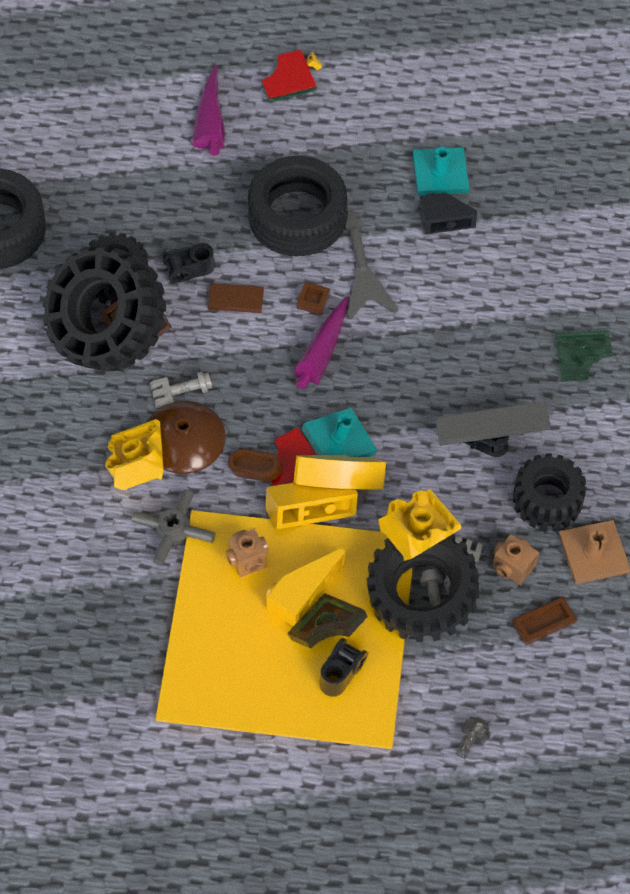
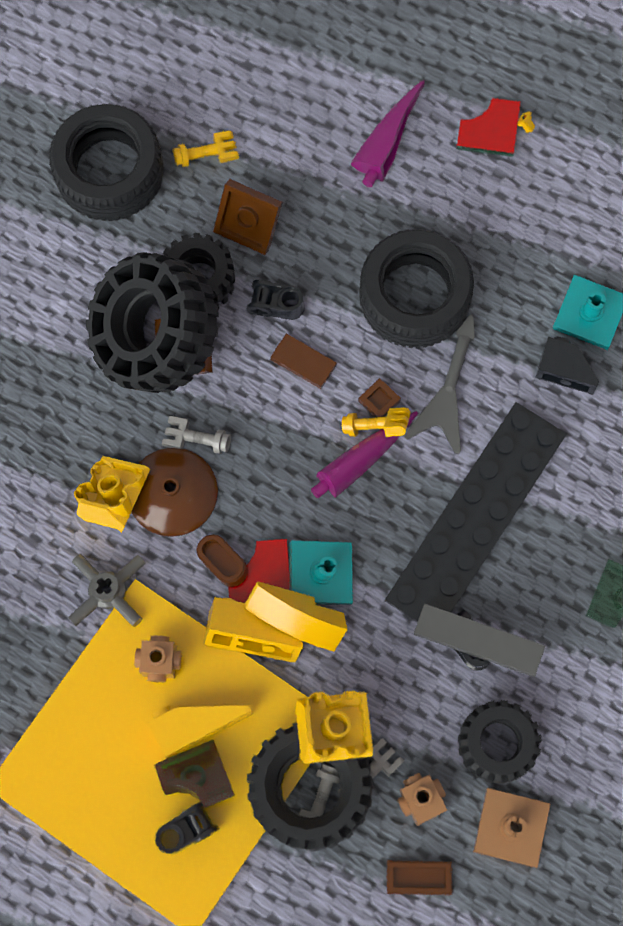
camera: 30 degrees right, 15 degrees up
none -> yellow hinge [173,131,240,167]
none -> reddish brown tile [213,179,283,255]
none -> yellow hinge [342,407,411,437]
none -> black plate [385,402,567,622]

